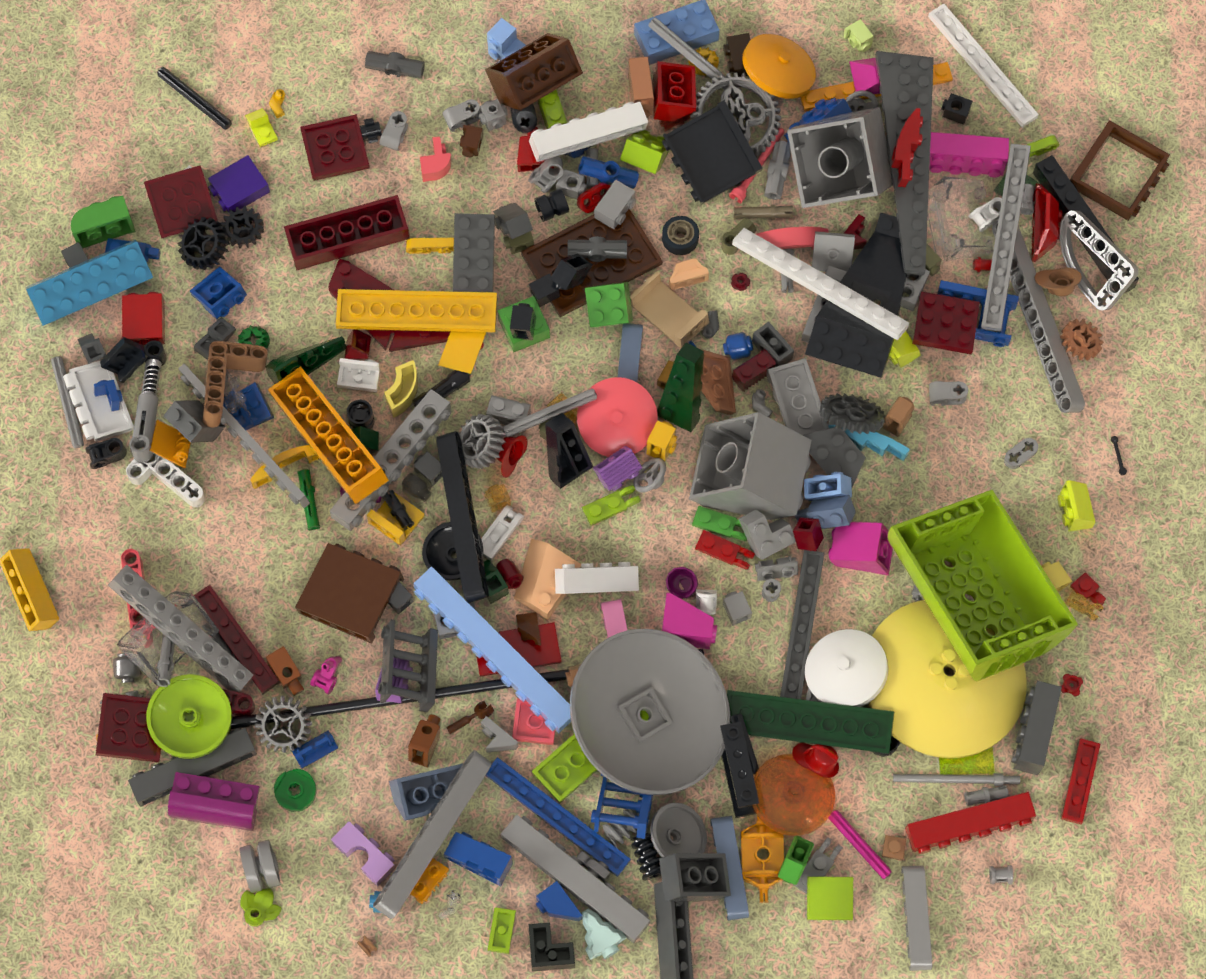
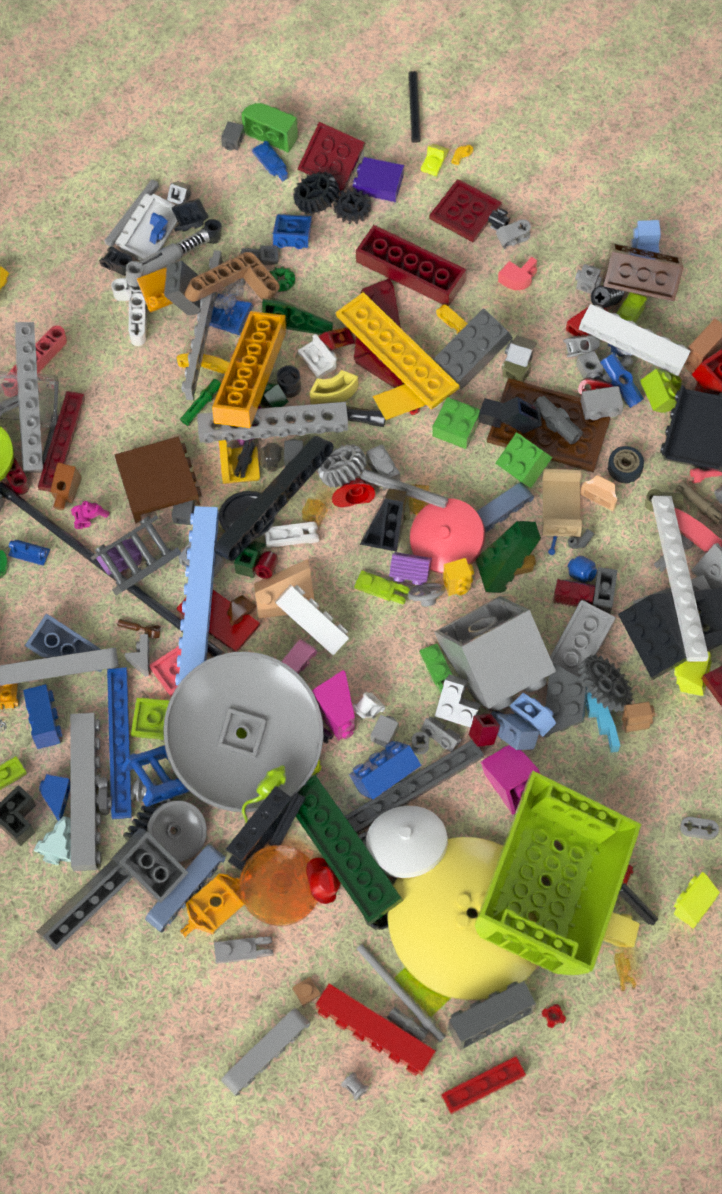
camera: 50 degrees right, 5 degrees down
dark azure brick [25,240,153,326] -> none
red brick [122,292,165,345] -> none
light grey gear [255,696,312,753] -> none
dark grey piece [365,51,425,79] -> none
dark orange torso [408,714,441,768] -> none
light grey piece [442,99,480,132] -> none
reddish brown brick [460,125,483,157] -> none
black brick [510,303,536,340] -> none
black wheel [534,189,569,222] -> none
magenta hair [666,567,699,599] -> none
red hinge [695,530,755,570] -> none
nougat plate [701,349,736,415] -> none
dark red plate [731,273,750,291] -> none
light grey arm [752,389,773,417] -> none
bright green brick [778,836,814,885] -> none
lime slope [807,876,853,920] -> none
dark pink axle [828,810,892,879] -> none
light grey piece [929,381,968,406] -> none
red plate [1070,572,1106,608] -> none
none -> lime animal [242,765,286,823]
none -> blue brick [348,741,422,799]
none -> black axle [619,883,658,925]

